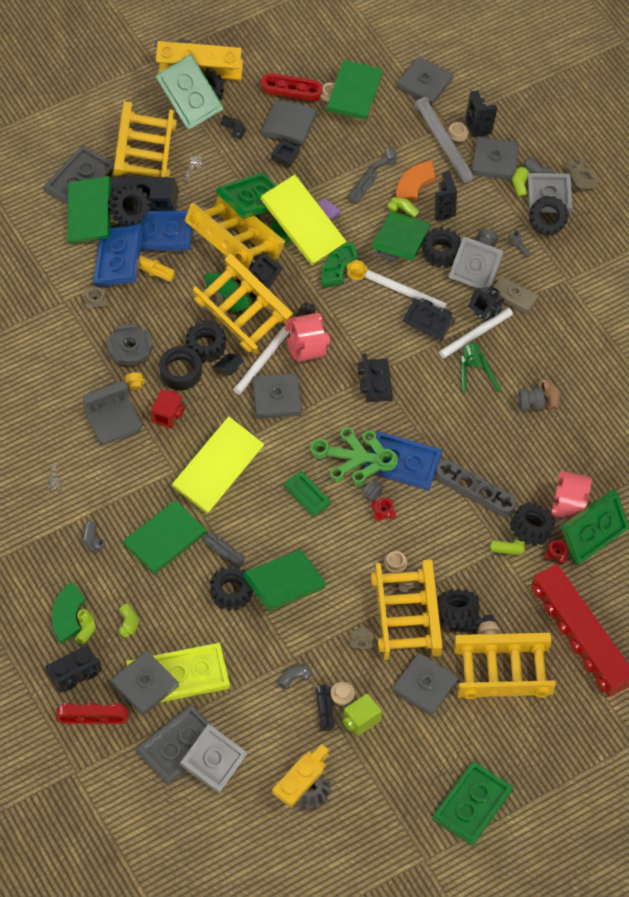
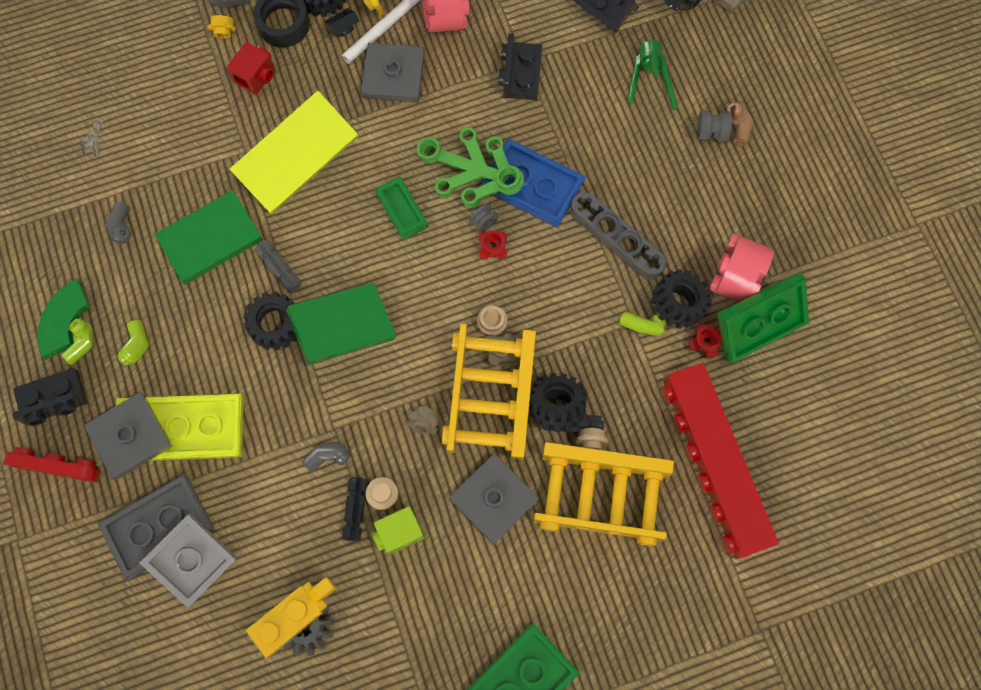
camera: 15 degrees right, 15 degrees up
dark grey bracket [82,381,142,445] -> none
white bar [439,308,513,359] -> none

